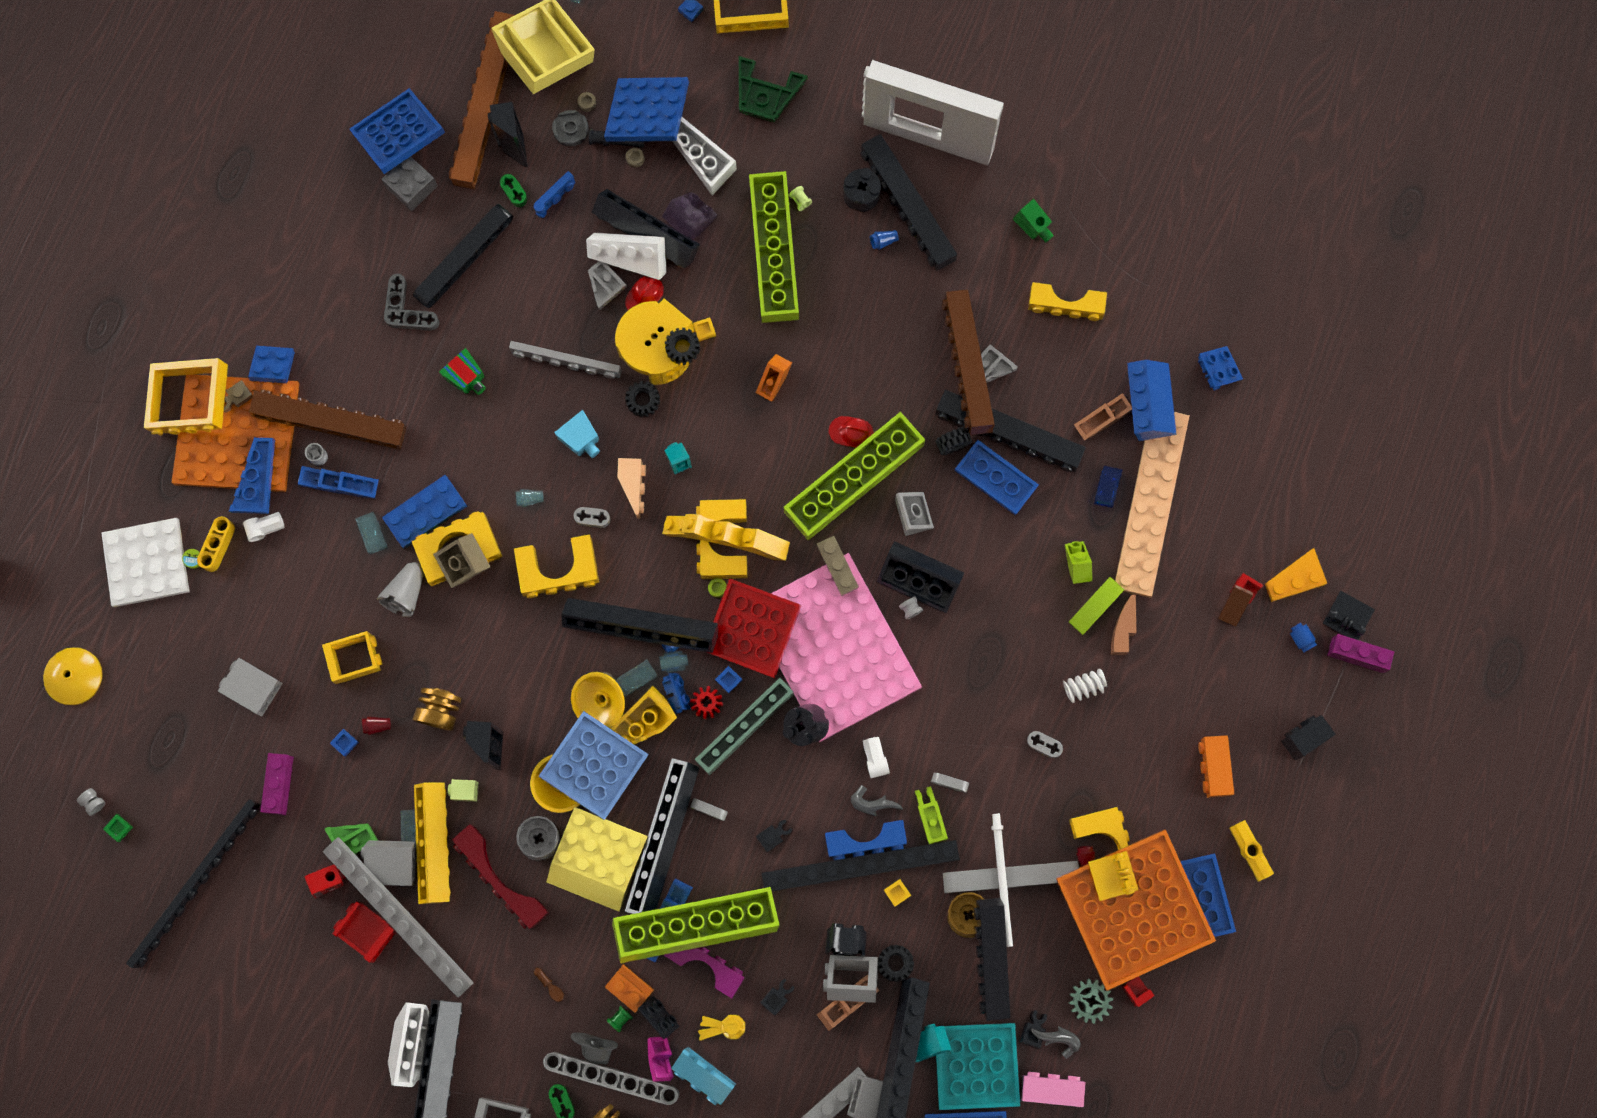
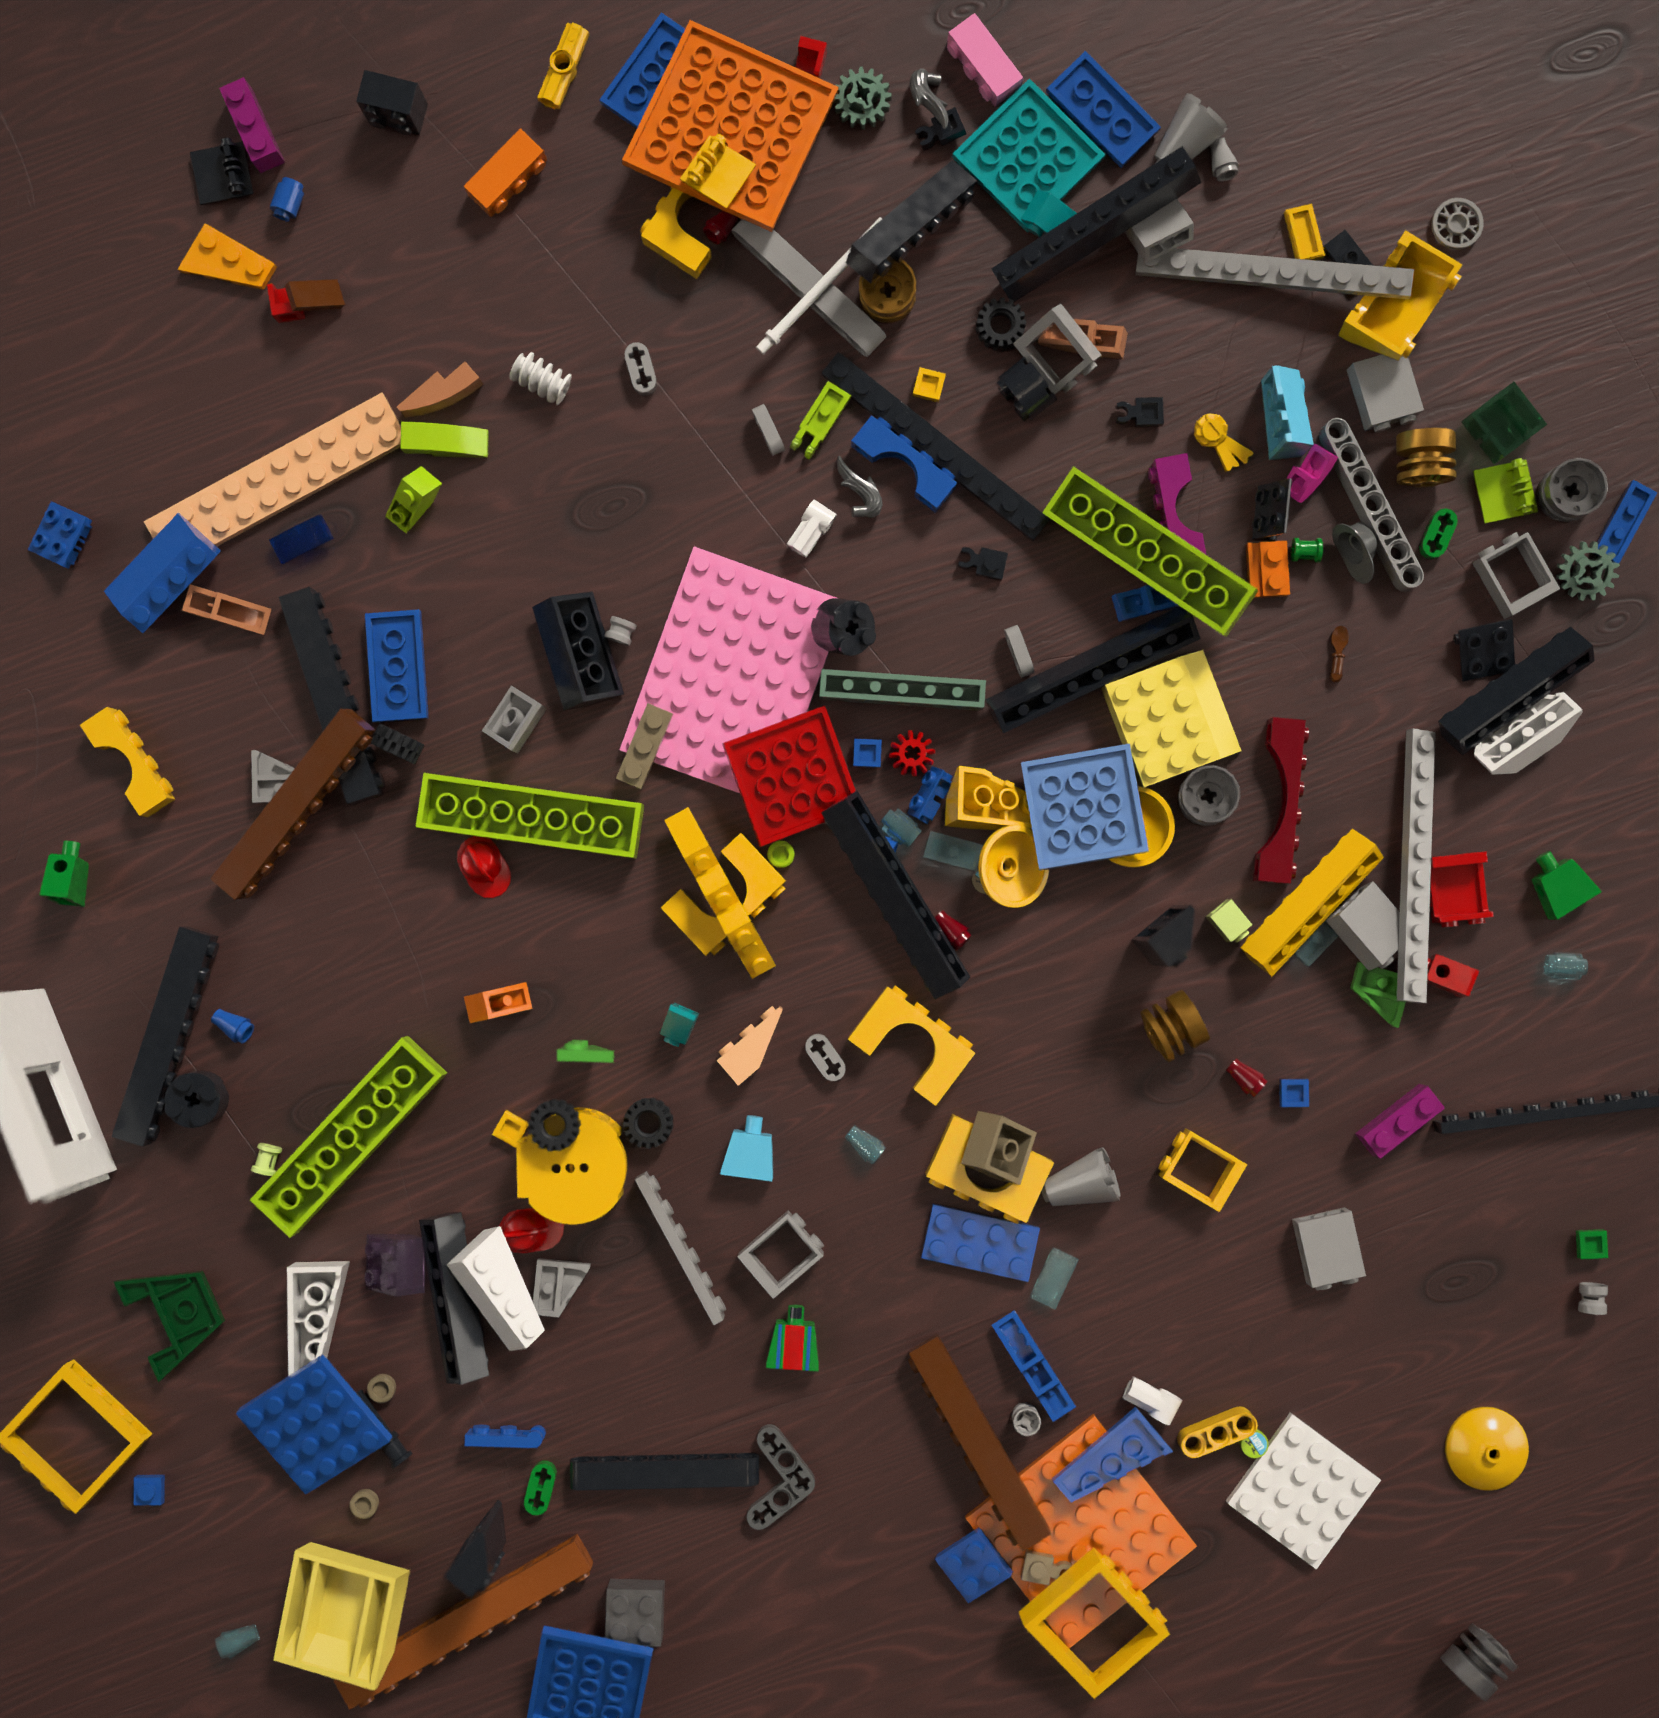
camera: 135 degrees left, 10 degrees up
dark grey tile [552,110,589,146] -> none
none -> bright green wing [557,1040,614,1062]
none -> light grey window [737,1210,824,1299]
none -> dark red cone [935,910,972,951]
none -> black hinge [1453,619,1515,682]
none -> green torso [1532,851,1601,920]
none -> clear light blue brick [1544,952,1588,980]

